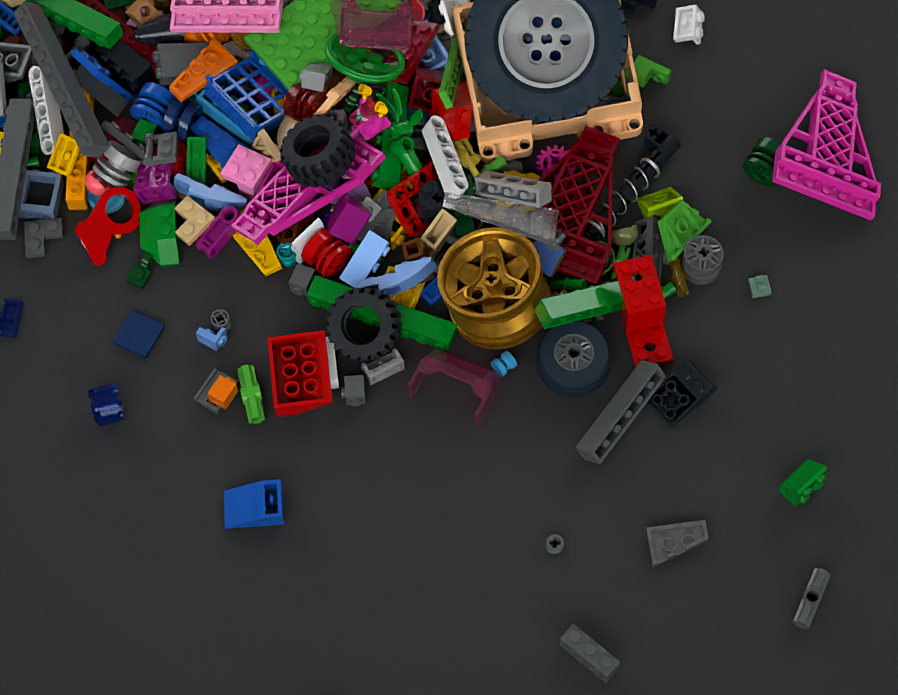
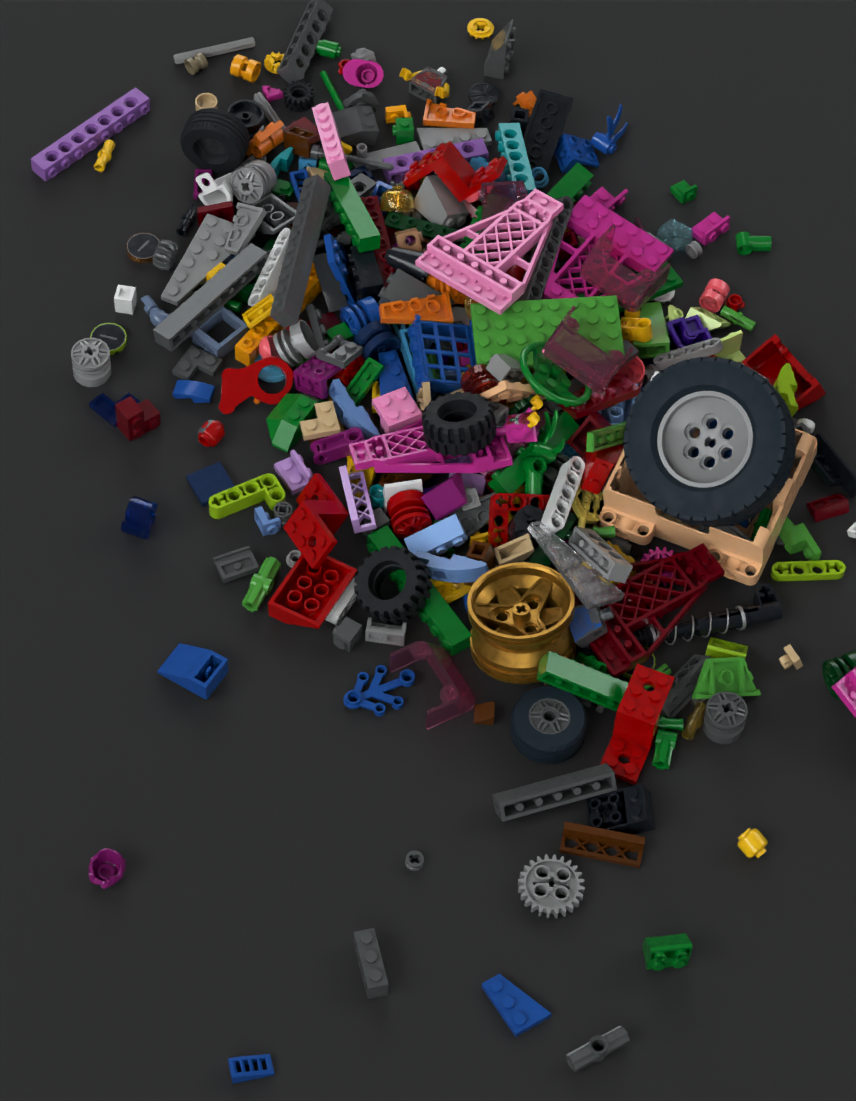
camera: 30 degrees right, 10 degrees down
dark green plate [126,253,154,289] -> none
orange brick [207,375,238,410] -> none
dark azure wheel [490,351,517,377] -> none
olive hair [612,225,638,246] -> none
flat silver wing [646,520,709,568] -> none
sand green tile [748,275,772,298] -> none
none -> dark red brick [115,396,161,441]
none -> blue slope [172,380,216,403]
none -> red head [197,419,225,447]
none -> lime beam [208,473,286,519]
none -> lavender bracket [274,449,313,495]
none -> red bracket [283,473,349,569]
none -> light grey plate [286,550,301,568]
none -> lavender fence [339,465,377,534]
none -> blue plant [343,665,415,717]
none -> reddish brown slope [474,701,495,725]
none -> blue wing [481,974,552,1037]
none -> light grey gear [518,854,585,918]
none -> reddish brown fence [559,822,645,868]
none -> green piece [652,729,678,770]
none -> yellow head [737,827,768,858]
none -> lime beam [770,560,846,582]
none -> tan tile [779,644,803,670]
none -> dark red slope [806,493,849,522]

